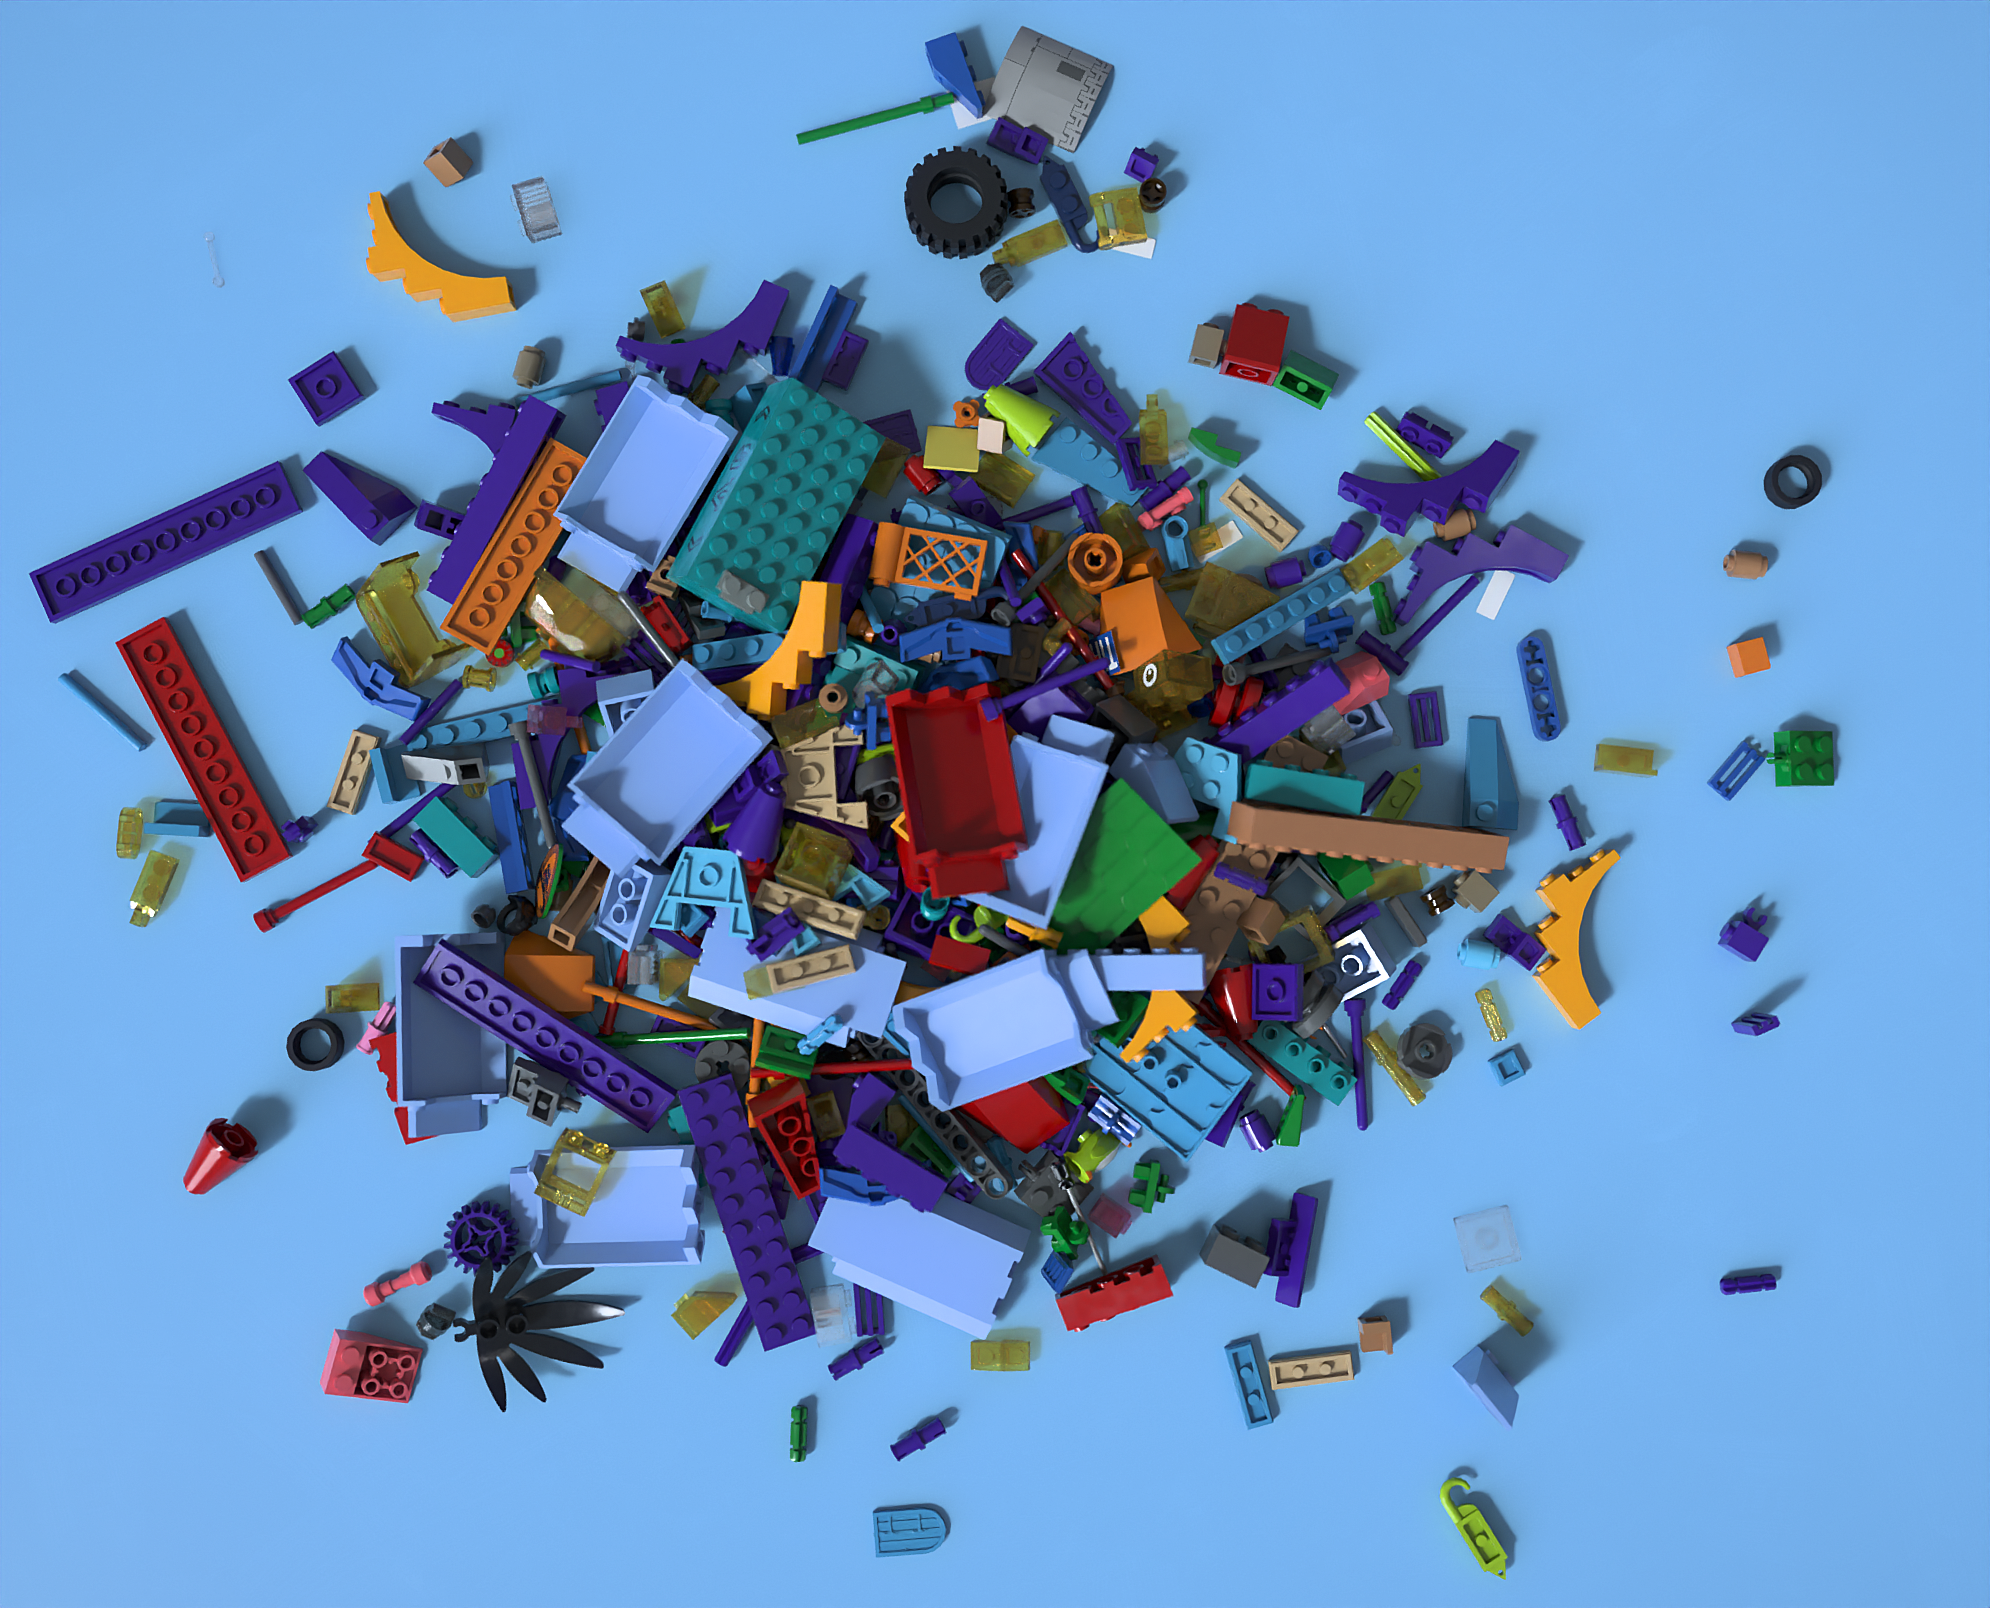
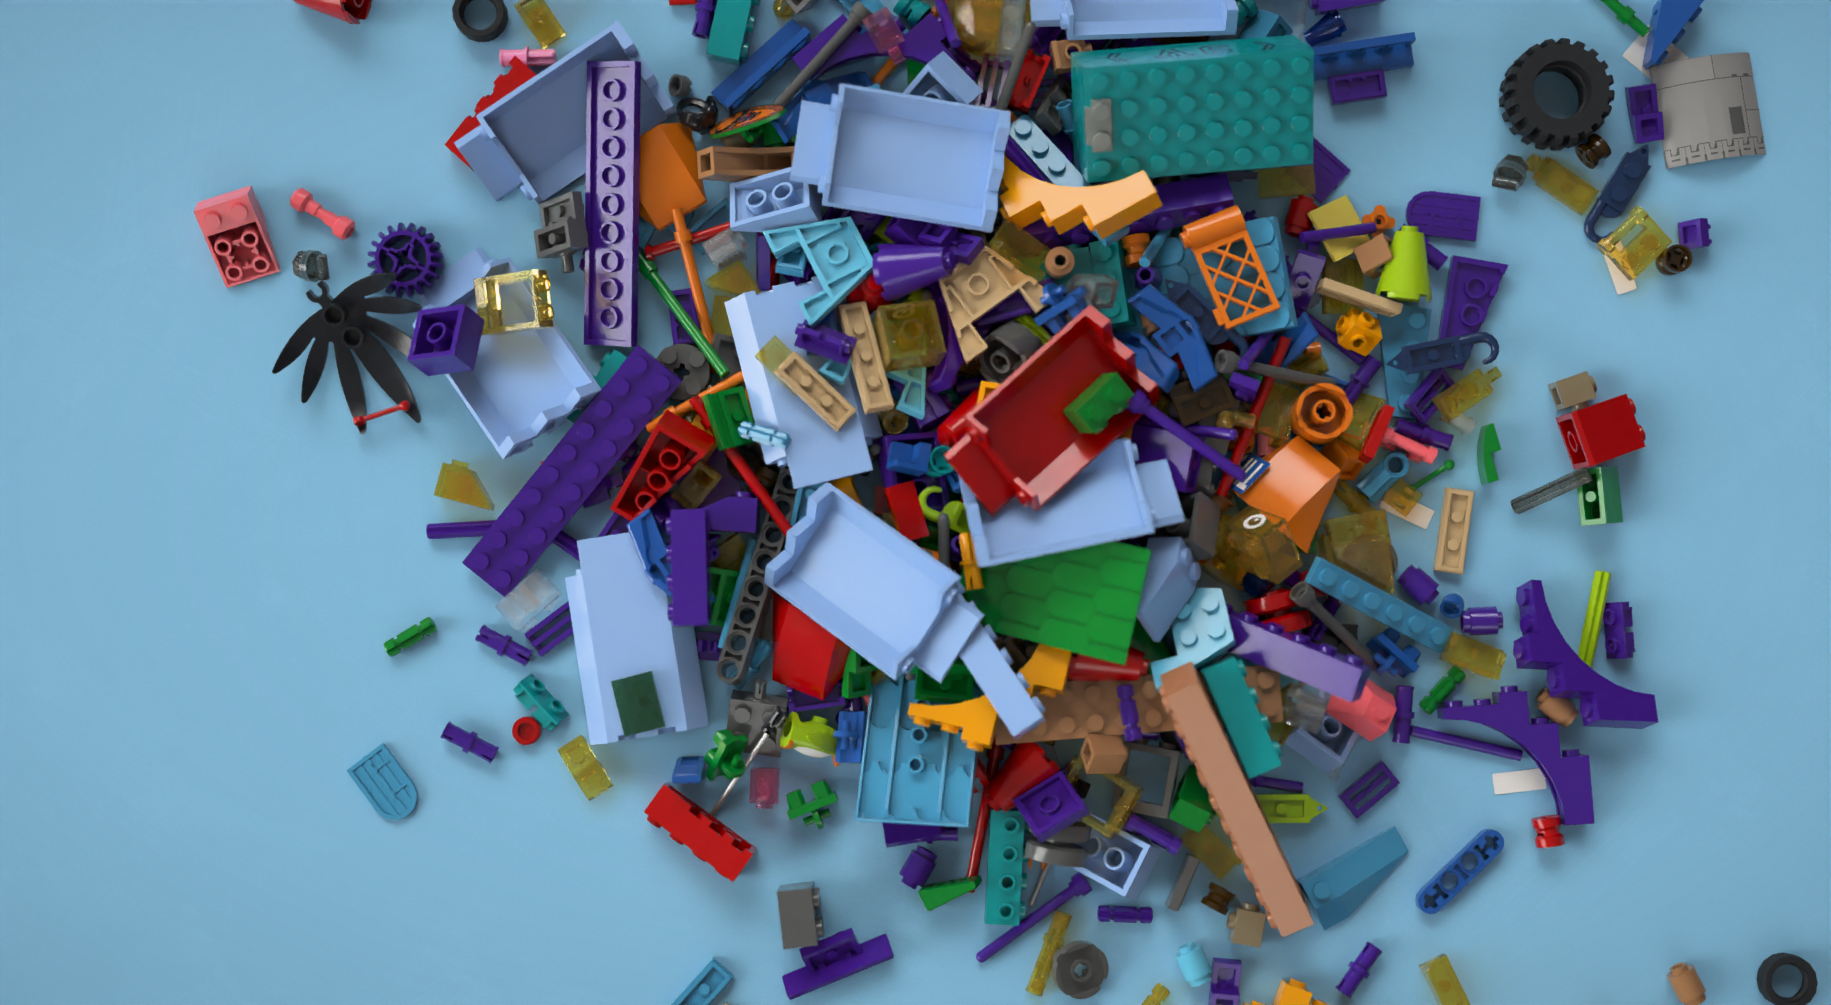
camera: 55 degrees right, 0 degrees up
none -> red hinge [353,400,410,426]
none -> dark purple brick [407,304,485,376]
none -> red tile [512,716,542,745]
none -> teal hinge [513,674,570,731]
none -> clear green plate [611,671,666,737]
none -> blue panel [886,441,932,476]
none -> green brick [1062,372,1134,434]
none -> dark purple bar [1299,222,1377,243]
none -> tan tile [1314,278,1403,318]
none -> light orange brick [1335,307,1382,357]
none -> red tile [1358,404,1395,464]
none -> dark blue plate [1386,332,1499,375]
none -> clear smoke axle [1510,467,1592,514]
none -> red wheel [1531,815,1565,848]

